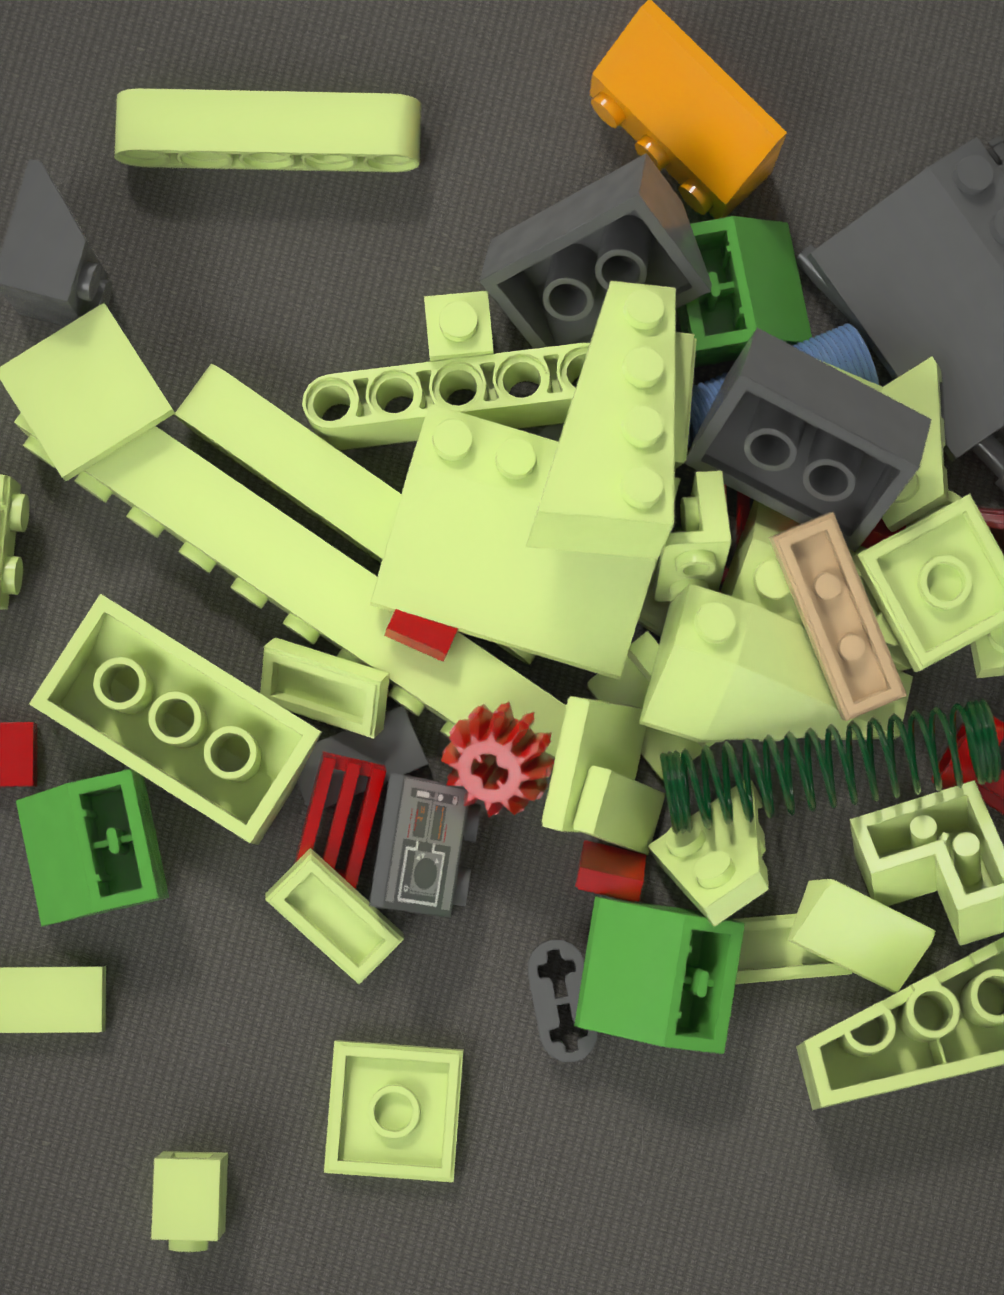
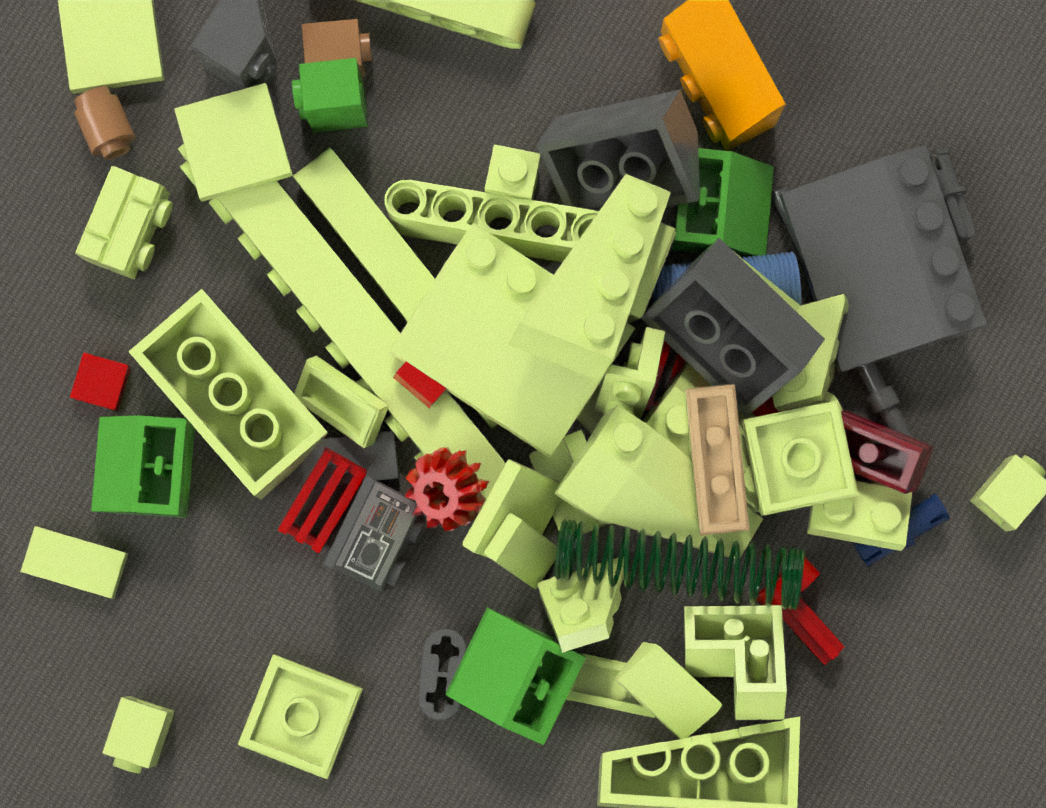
camera: 20 degrees right, 0 degrees up
yellowish green tile [265,848,404,984] -> none
red tile [575,840,646,902] -> none
none -> bright green brick [292,58,368,133]
none -> medium nougat brick [301,19,372,77]

